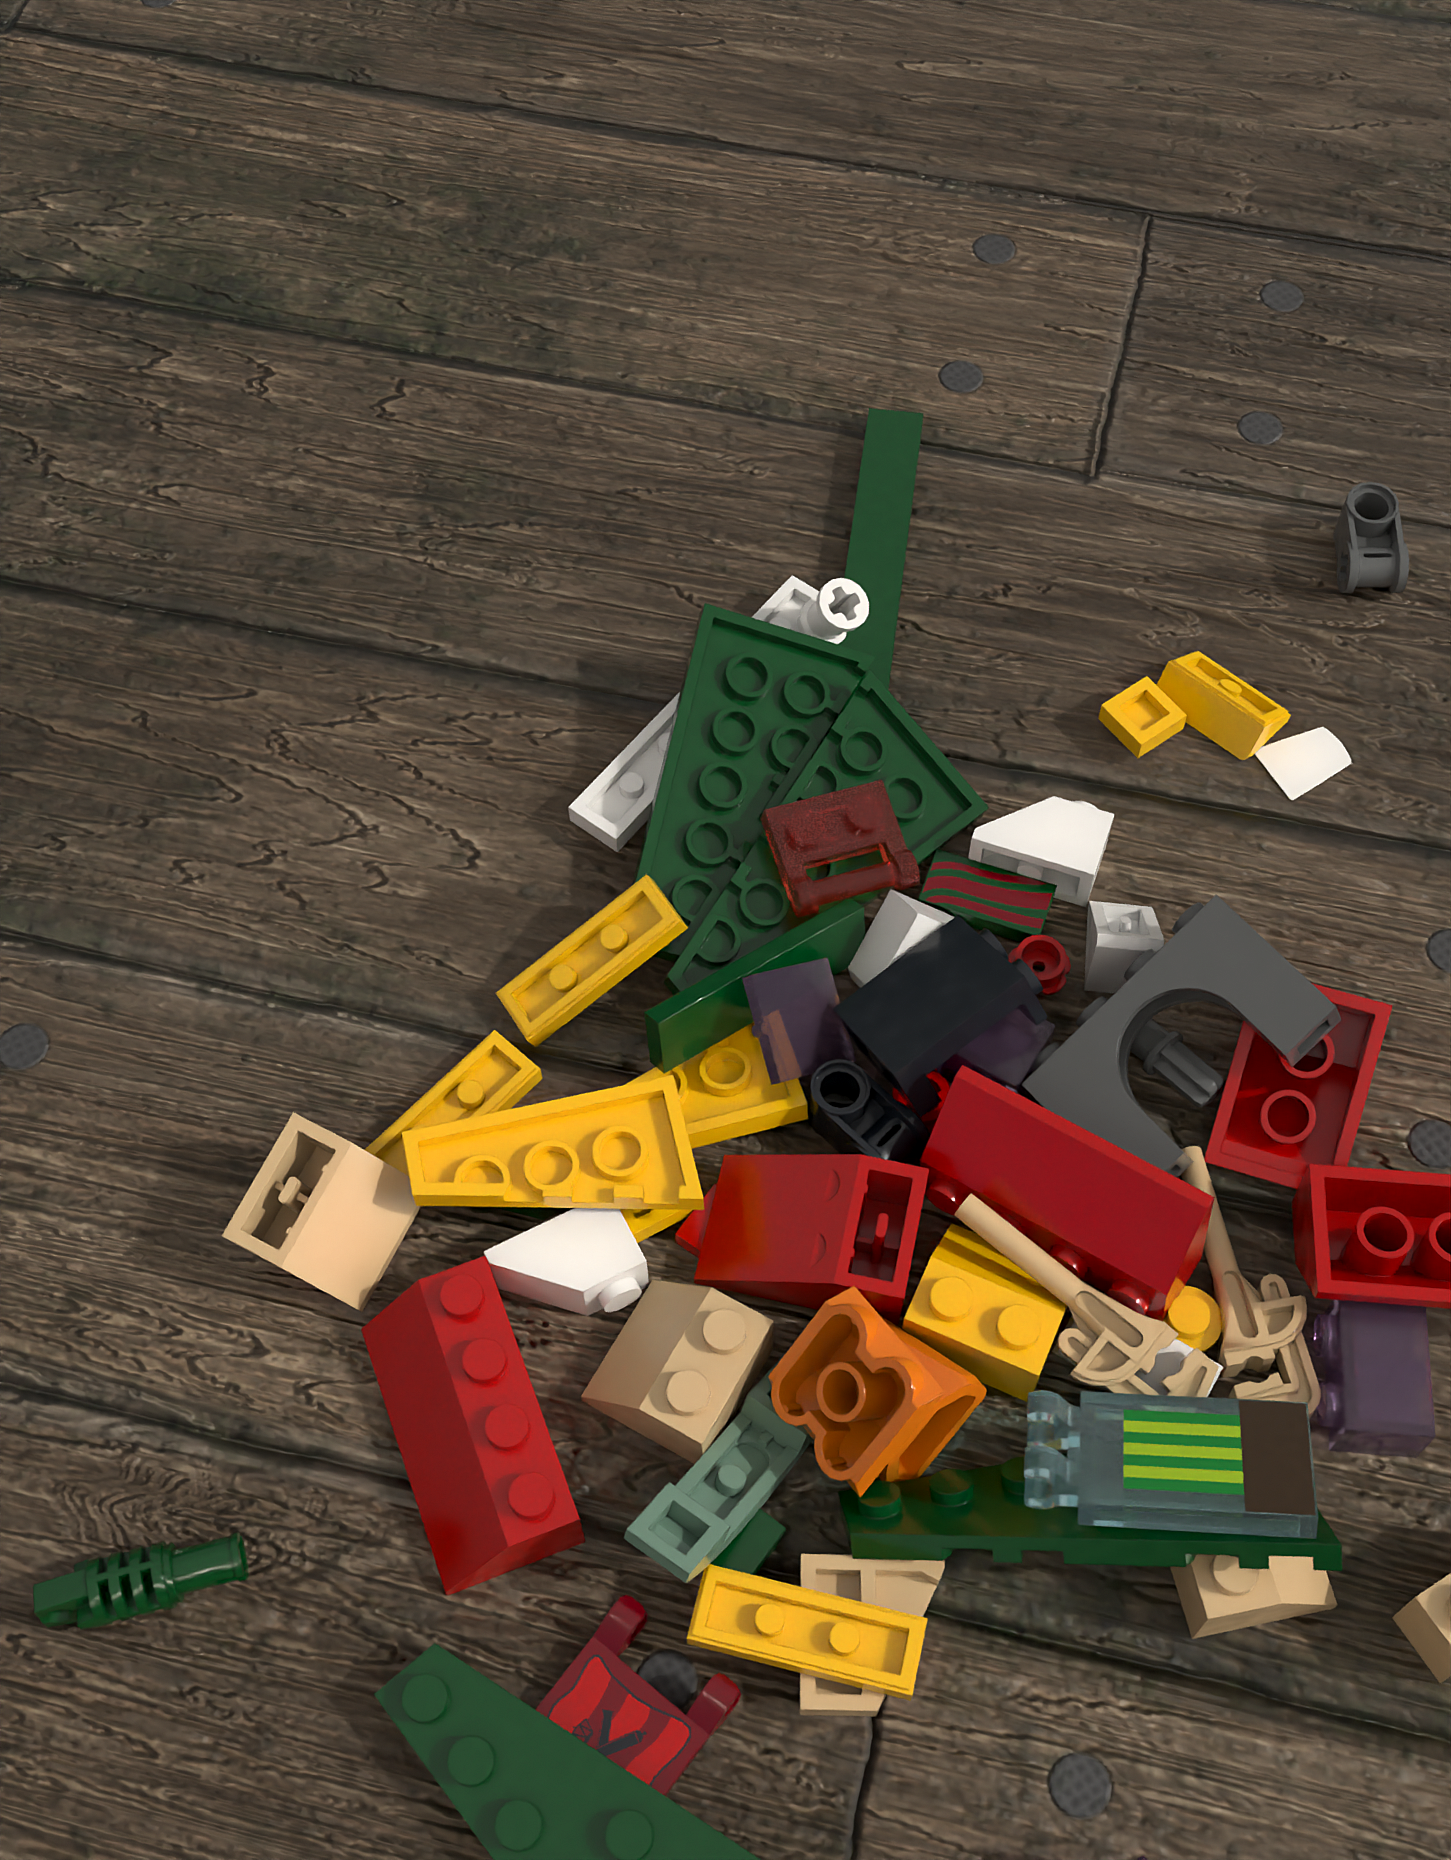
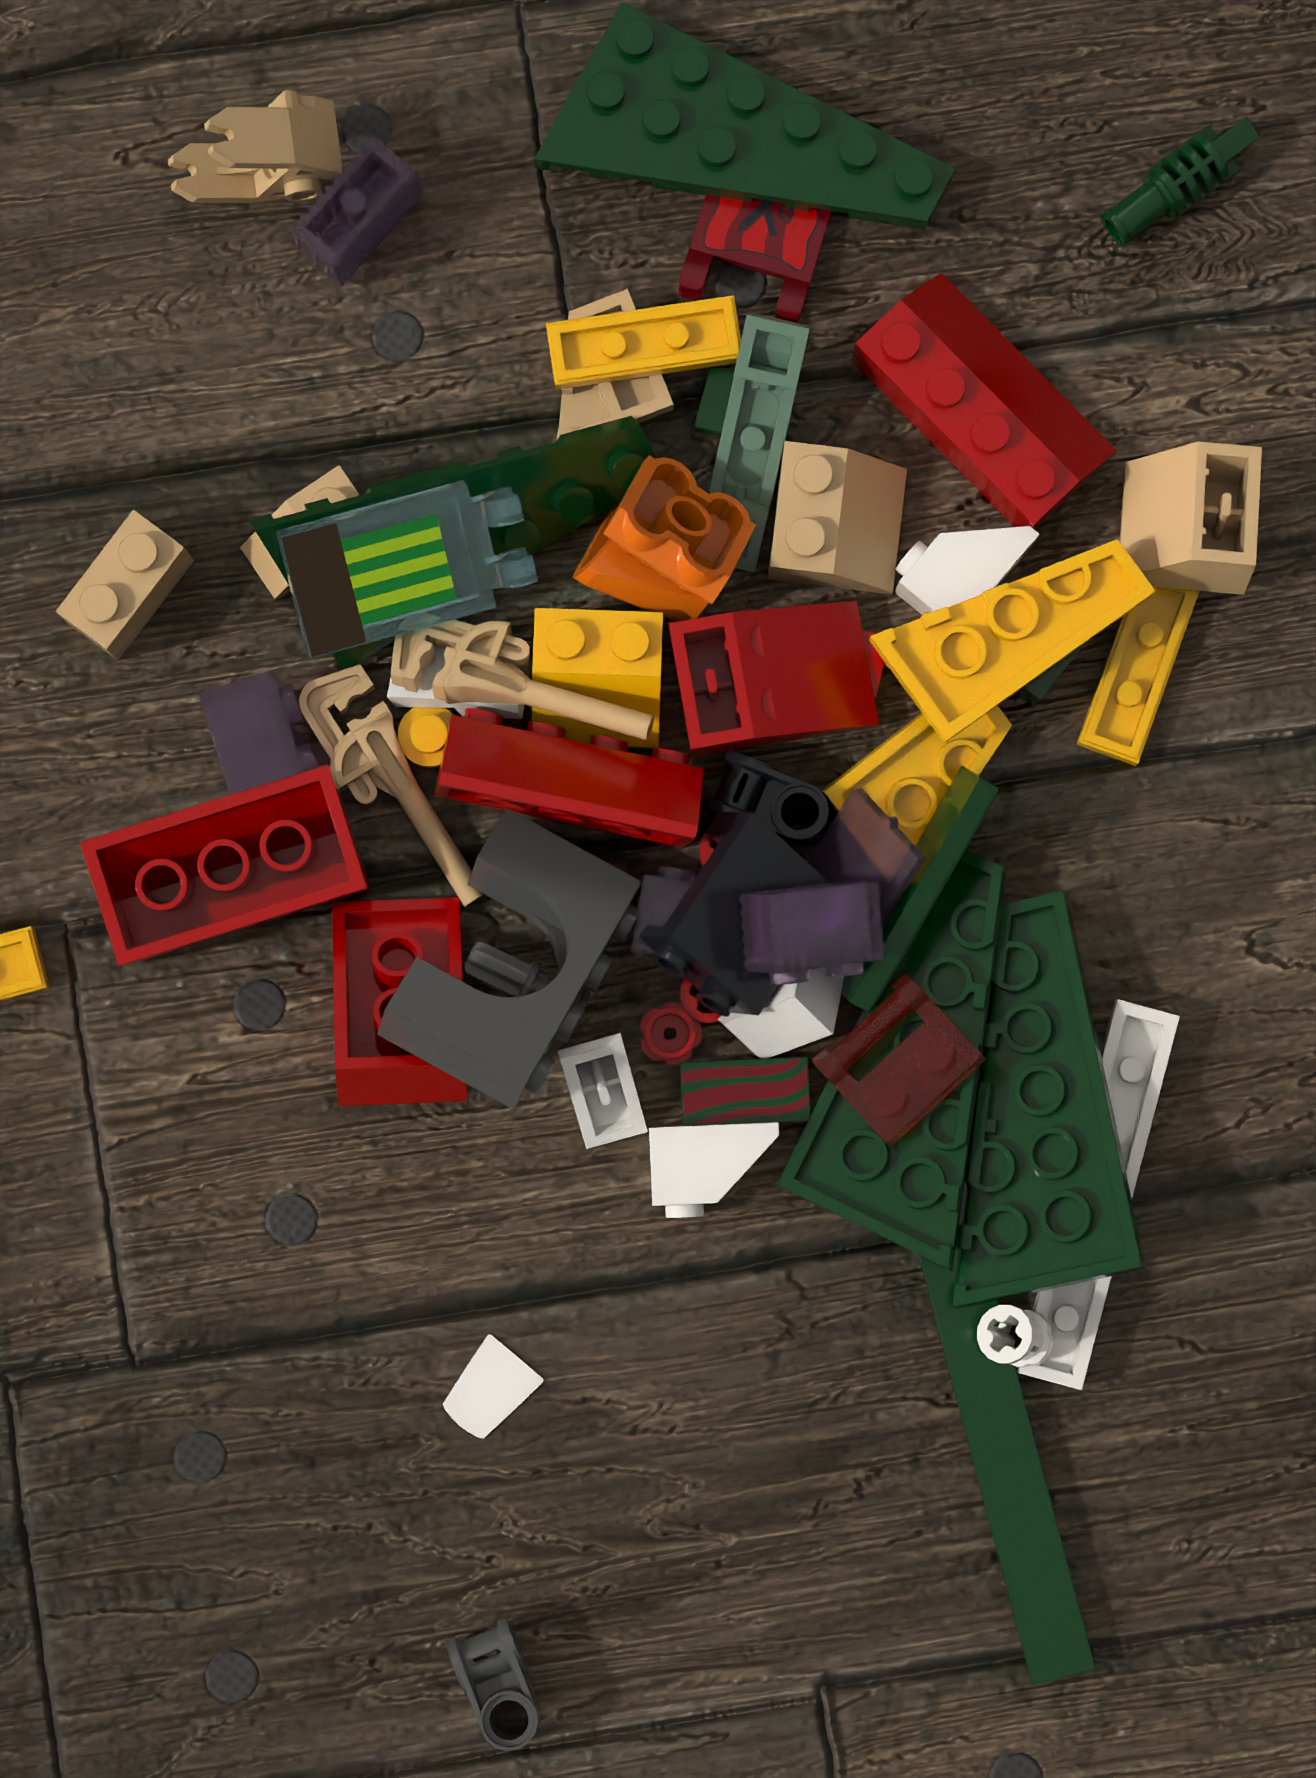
camera: 155 degrees right, 25 degrees up
yellow tile [496,874,688,1047] -> none
yellow plate [1098,676,1187,758] -> none
yellow slope [1156,651,1291,760] -> none
none -> clear purple brick [739,880,885,984]

